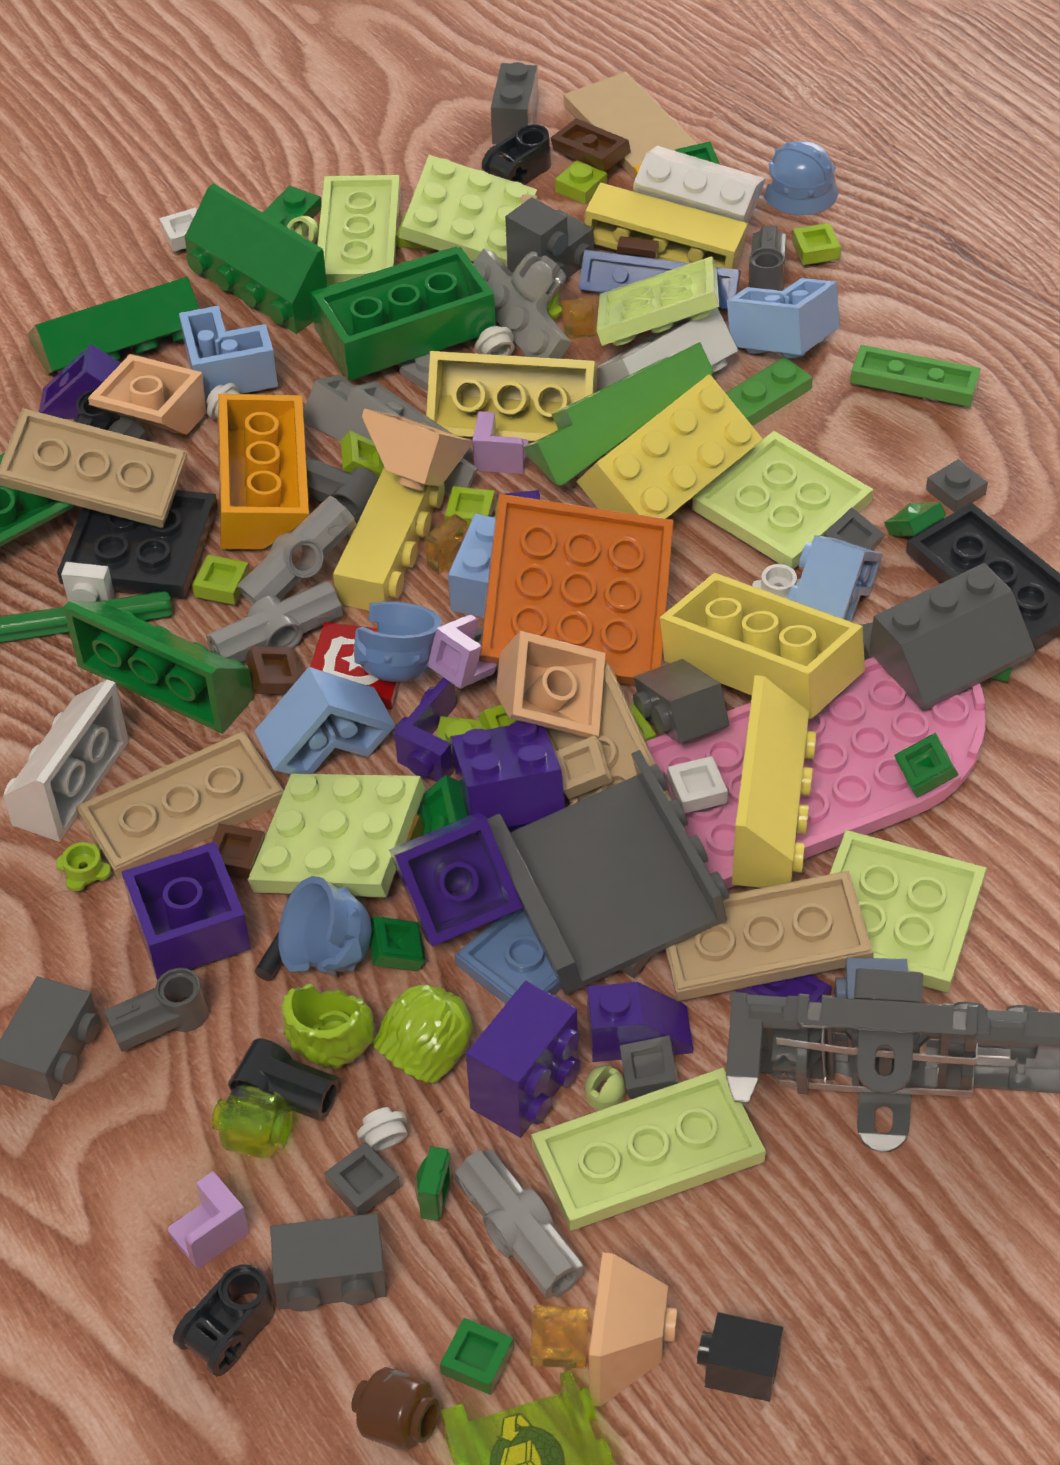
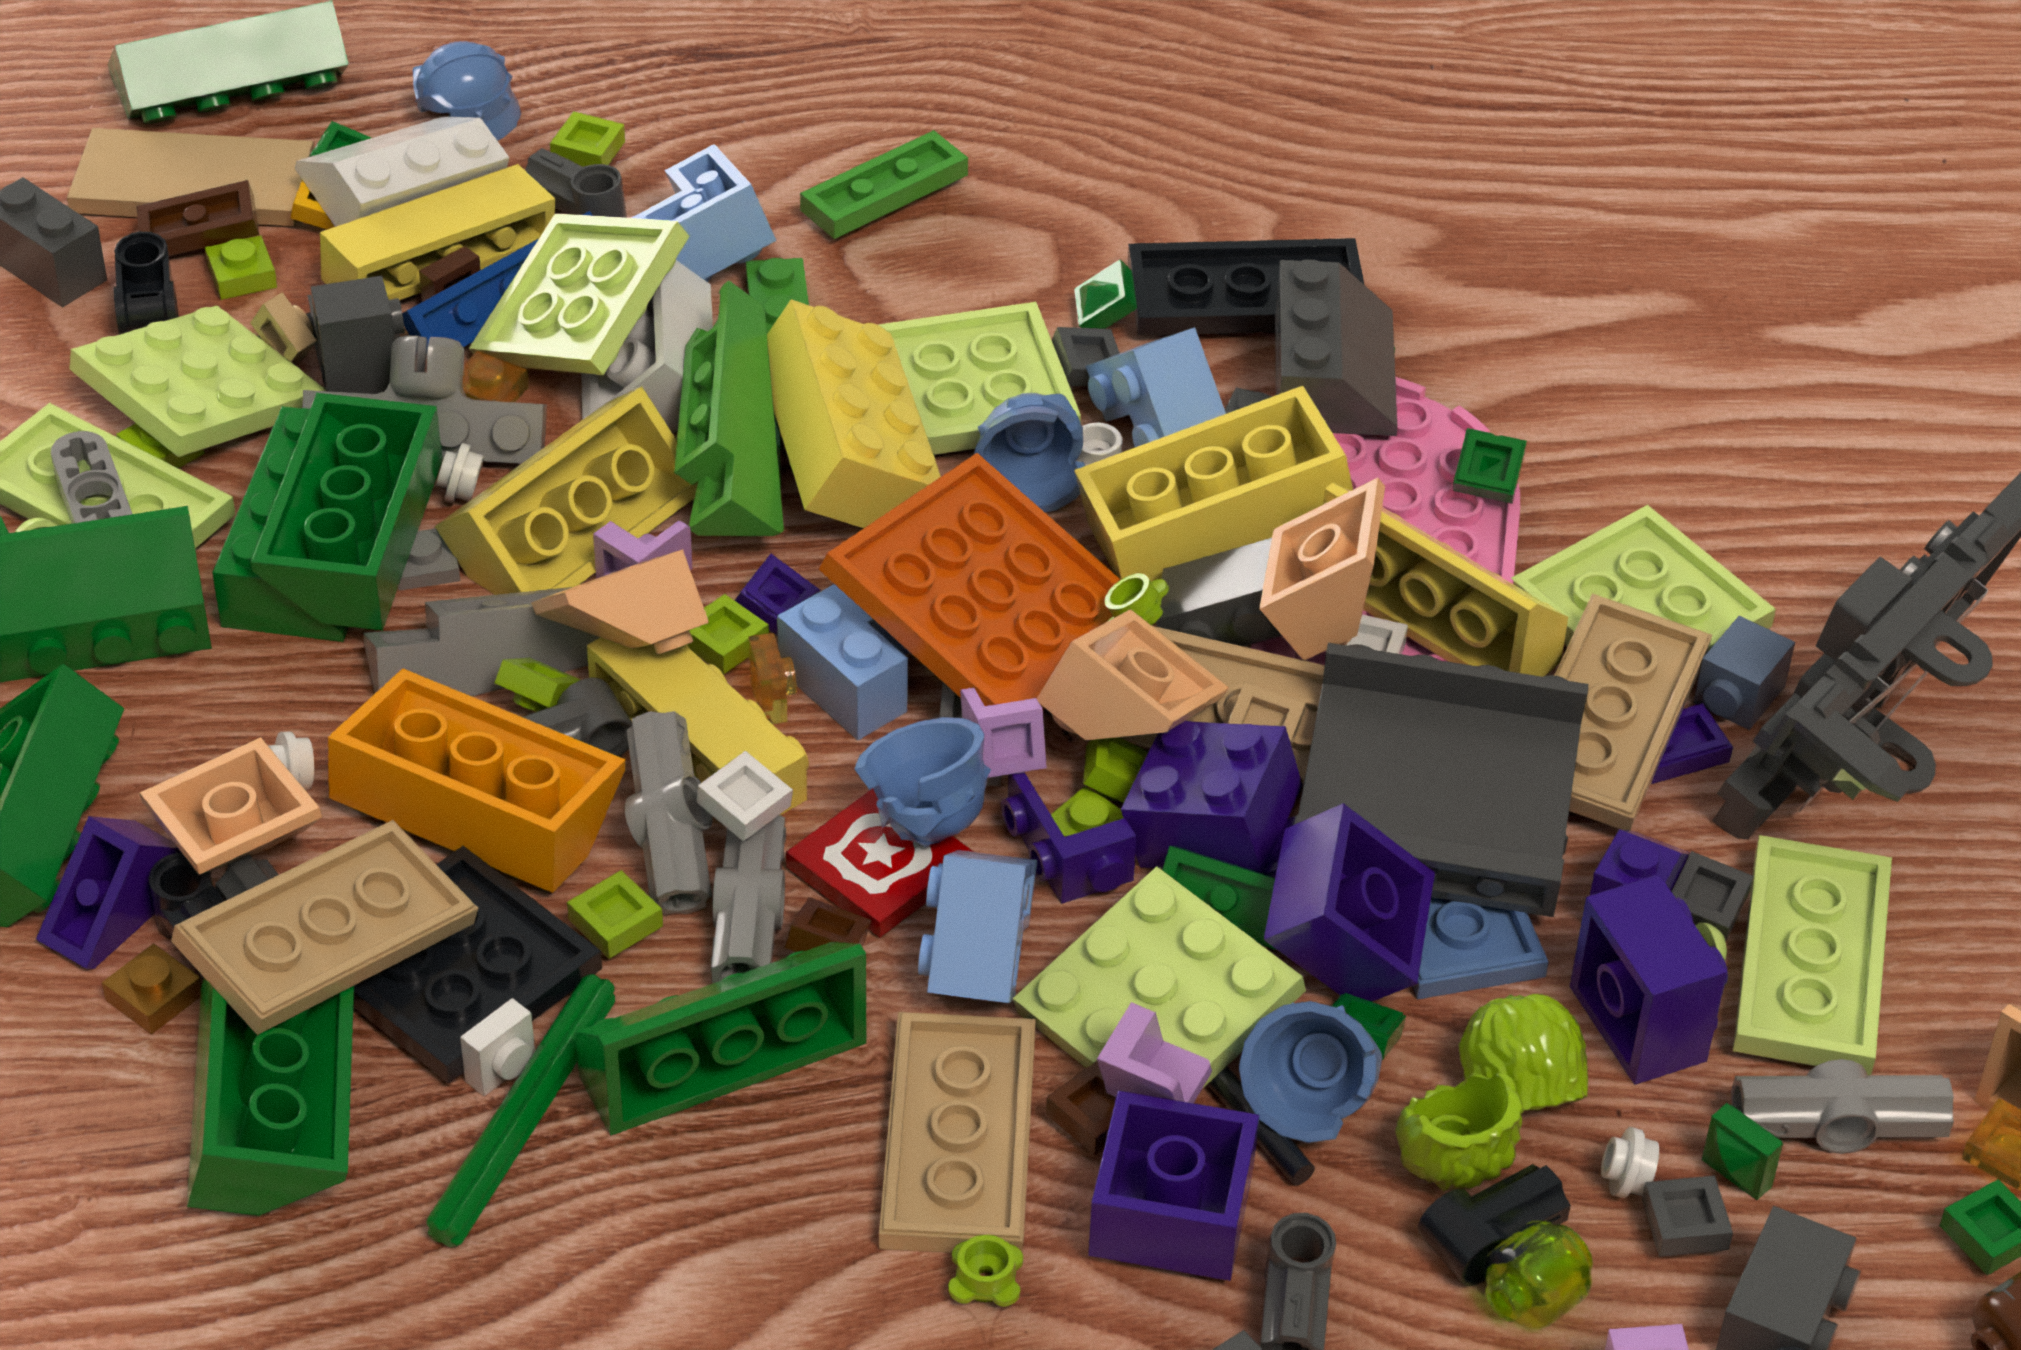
camera: 60 degrees left, 5 degrees down
white slope [3,680,129,842] -> none
light blue brick [179,306,278,401] -> none
dark grey plate [926,459,988,512] -> none
none -> light grey beam [51,431,133,523]
none -> slope [108,0,349,124]
none -> white plate [696,751,793,842]
none -> medium blue helmet [974,393,1085,513]
none -> lavender panel [1097,1002,1212,1103]
none -> lime plate [1105,573,1169,626]
none -> light nougat slope [1259,478,1385,661]

